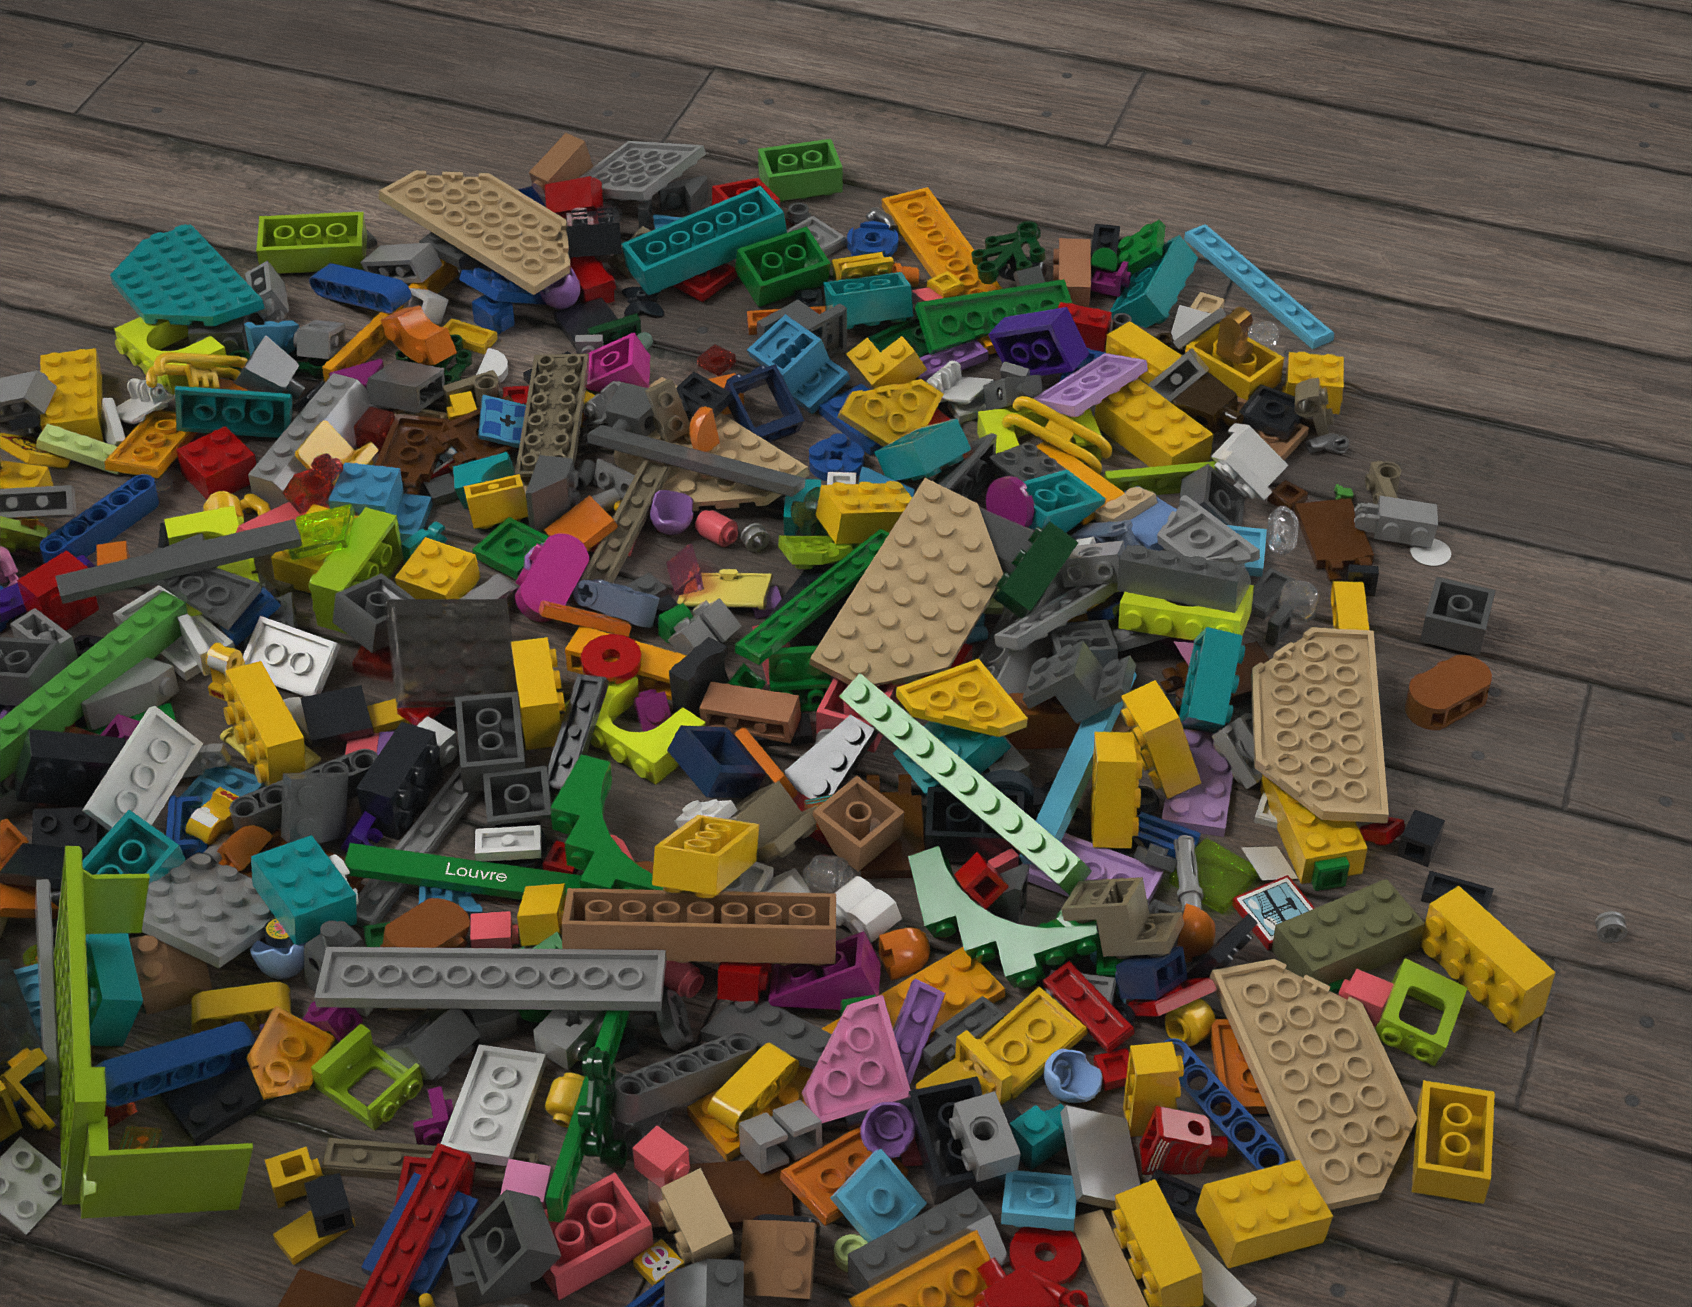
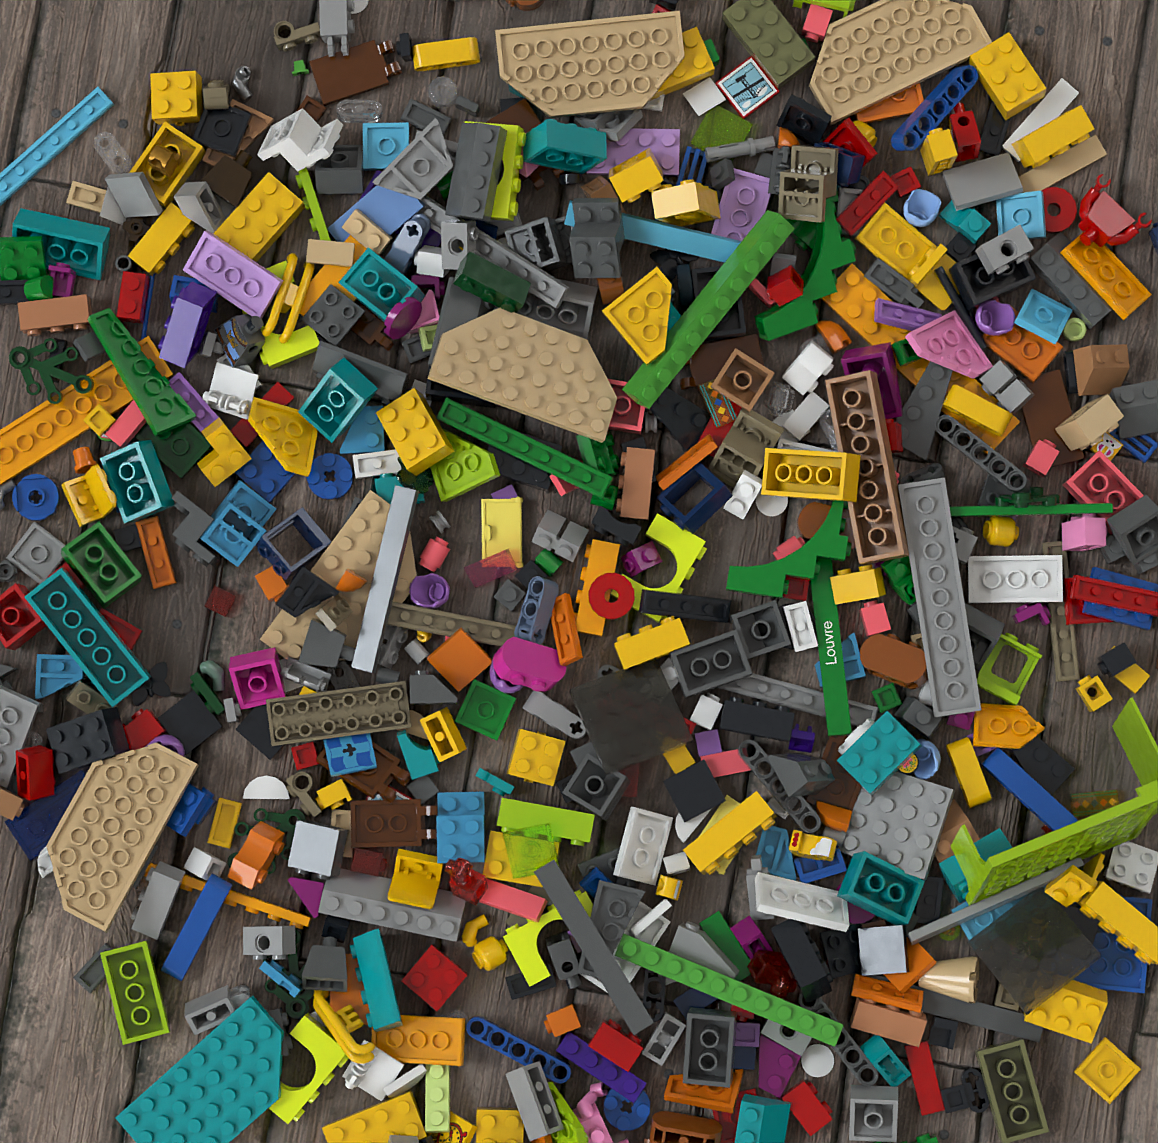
camera: 95 degrees left, 40 degrees up
none -> tan tile [306,239,355,267]

